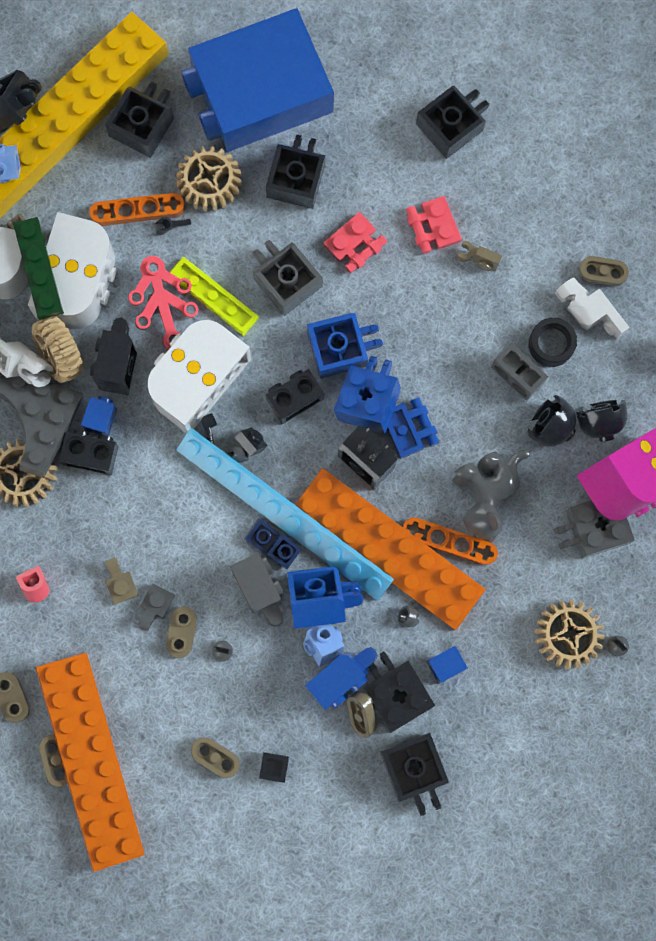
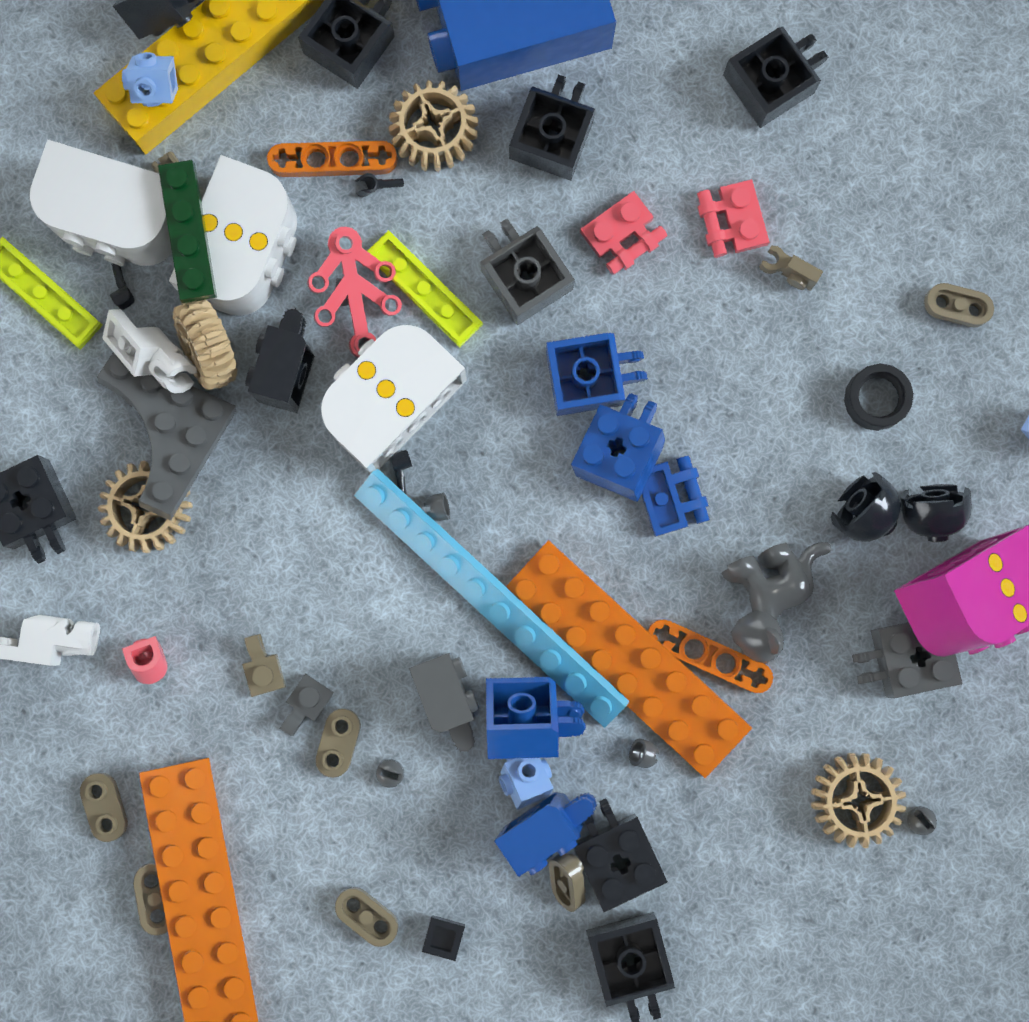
camera: 10 degrees right, 5 degrees up
black brick [59,430,119,475] -> none
blue brick [81,396,117,436] -> none
black plate [234,427,268,456] -> none
dark blue slope [244,519,302,569] -> none
black brick [266,369,325,425] -> none
black hinge [337,425,397,490] -> none
blue panel [426,646,468,684] -> none
dark grey brick [491,343,548,401] -> none
white plate [555,278,630,339] -> none

